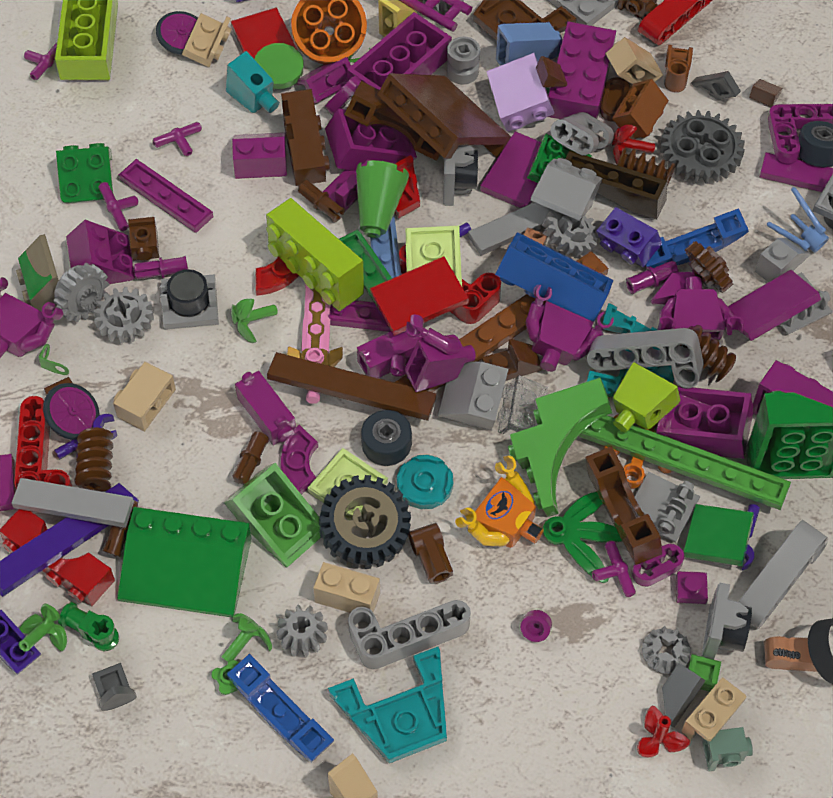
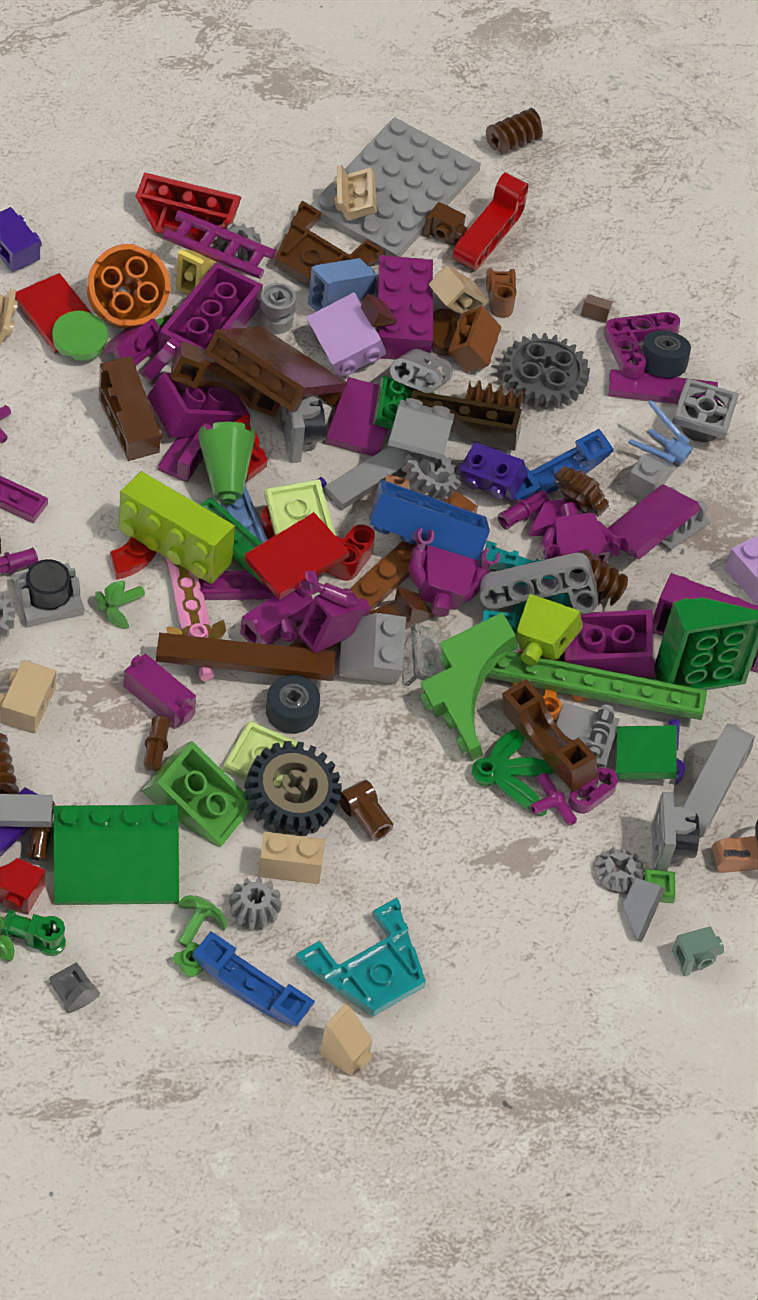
camera: 20 degrees left, 5 degrees down
teal torso [226,51,280,113] -> none
magenta slope [232,132,287,179] -> none
magenta tile [281,425,318,495] -> none
reddish brown axle [298,180,345,222] -> none
light grey beam [348,600,471,669] -> none
teal tile [397,455,454,509] -> none
torso [455,455,544,548] -> none
magenta tile [520,610,552,642] -> none
red plant [612,125,655,164] -> none
red plant [637,705,690,758] -> none
magenta plate [676,571,708,604] -> none
tan bracket [681,677,746,742] -> none
dark grey tile [691,71,741,100] -> none

